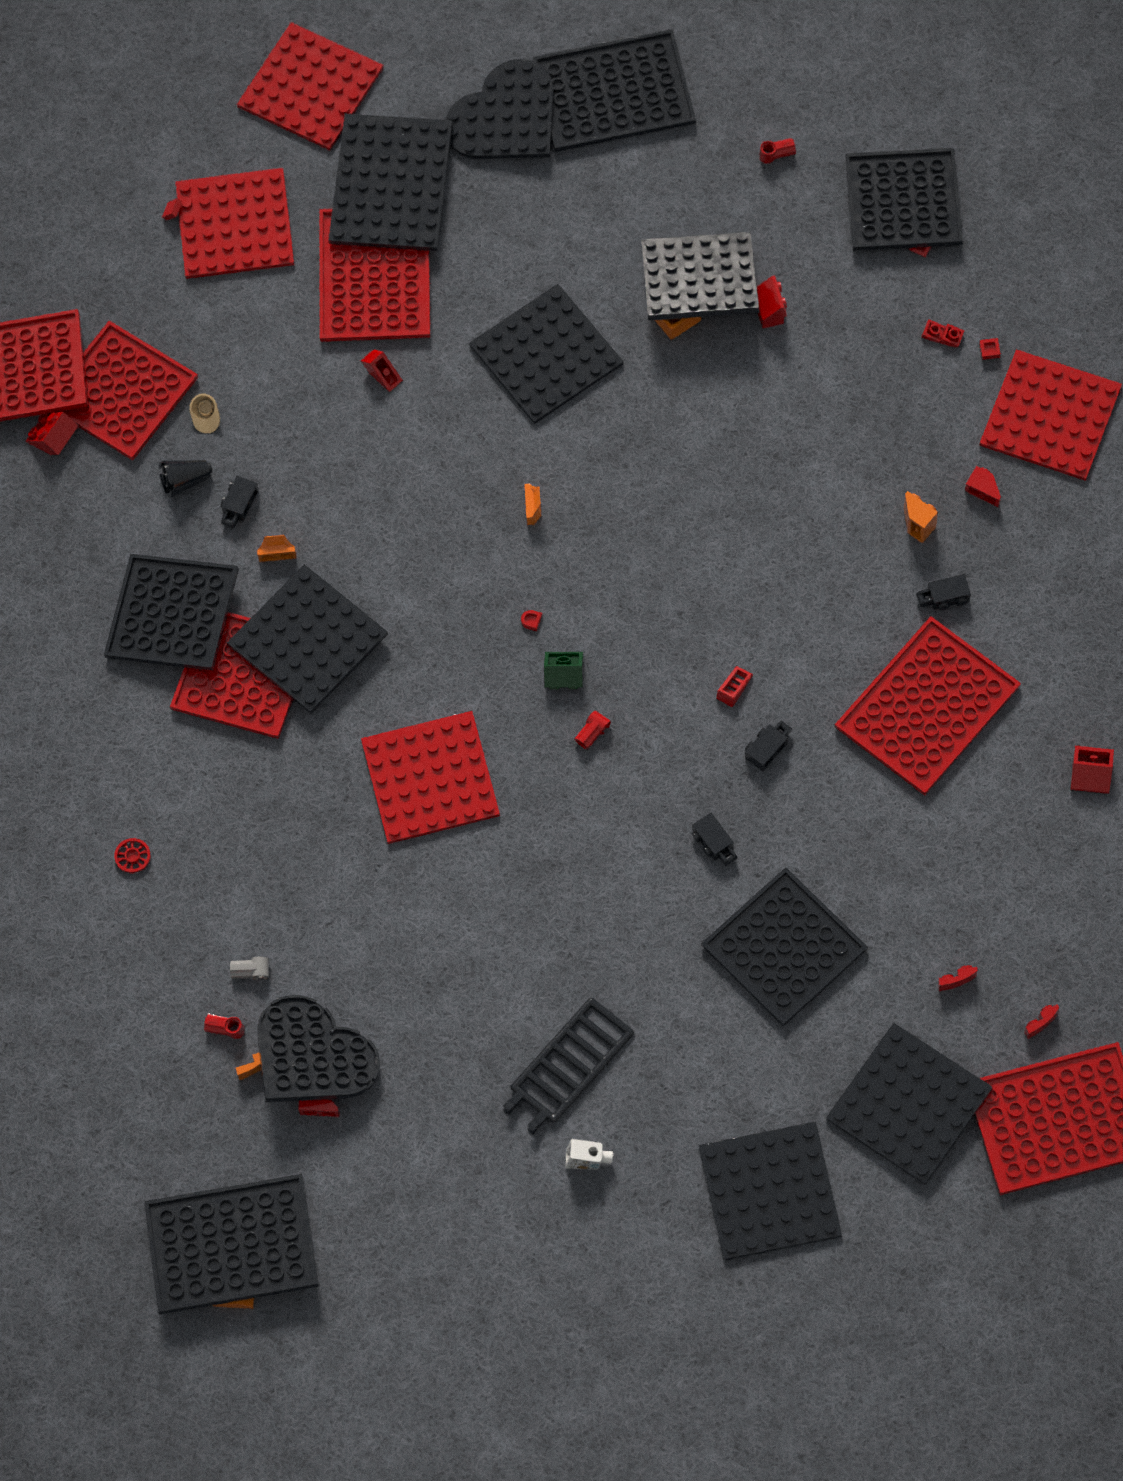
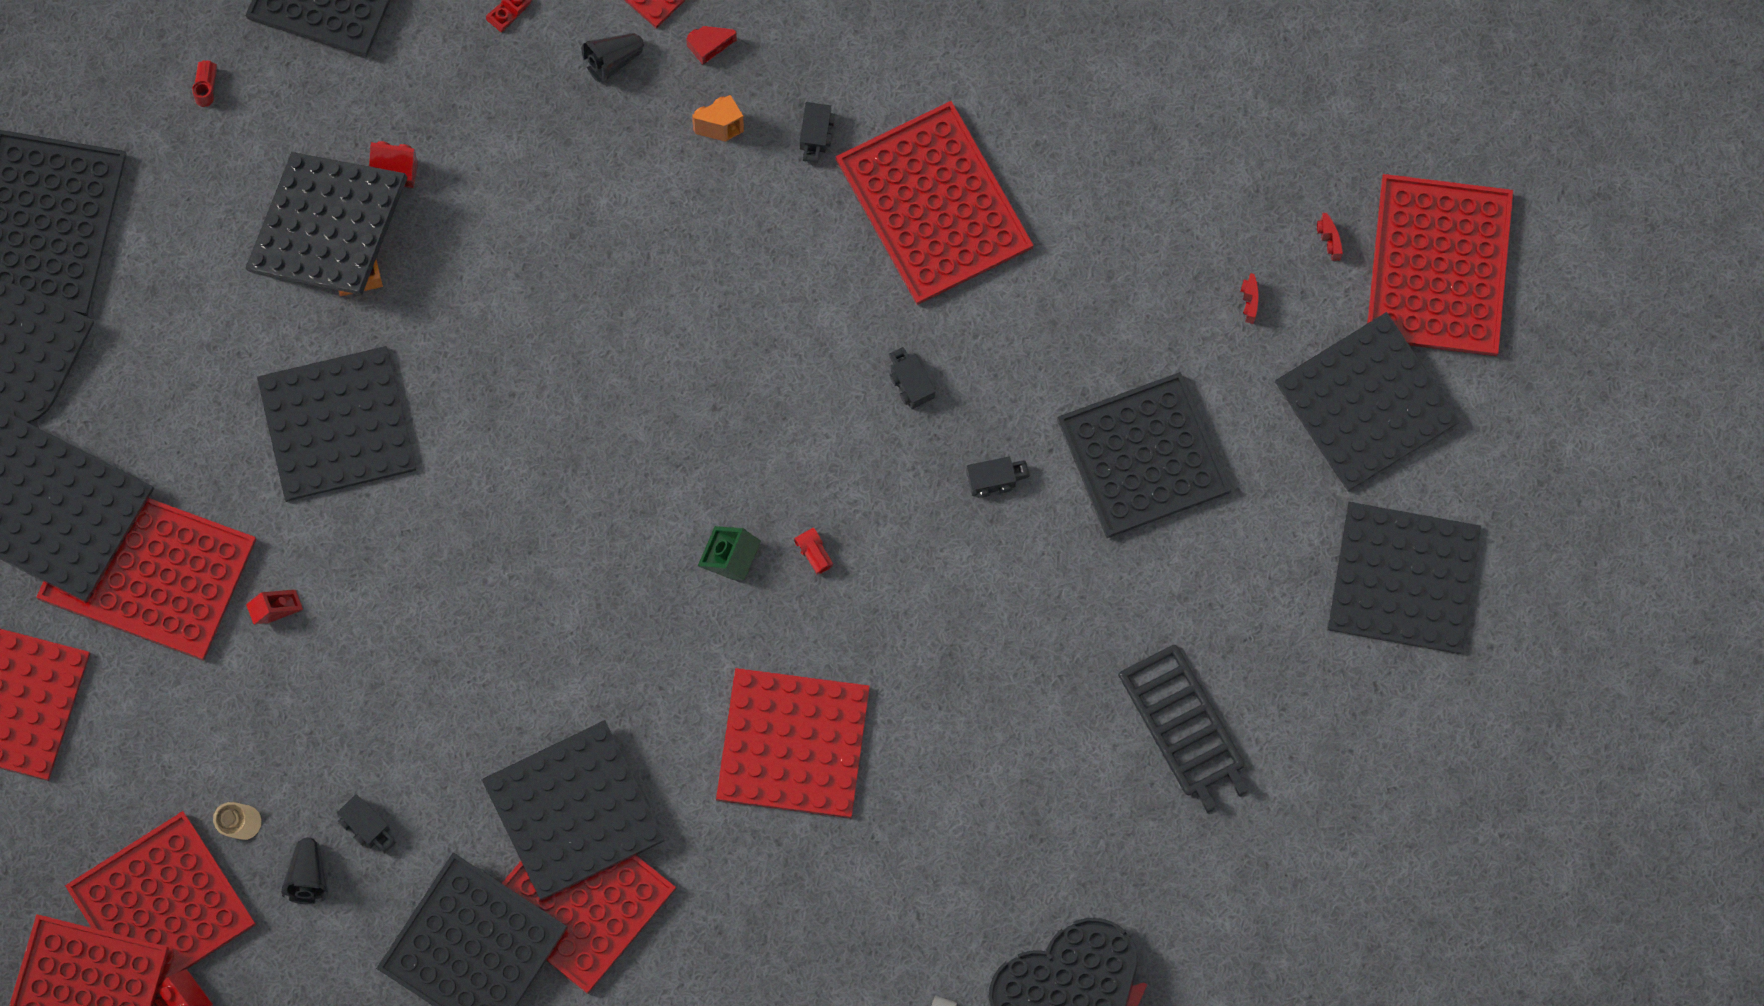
camera: 75 degrees left, 5 degrees up
orange slope [257,535,297,562] -> none
red tile [521,610,542,632] -> none
orange slope [524,484,542,525] -> none
white torso [565,1139,613,1170] -> none
red slope [716,666,753,707] -> none
red slope [1070,746,1114,794] -> none
none -> black cone [581,33,644,82]

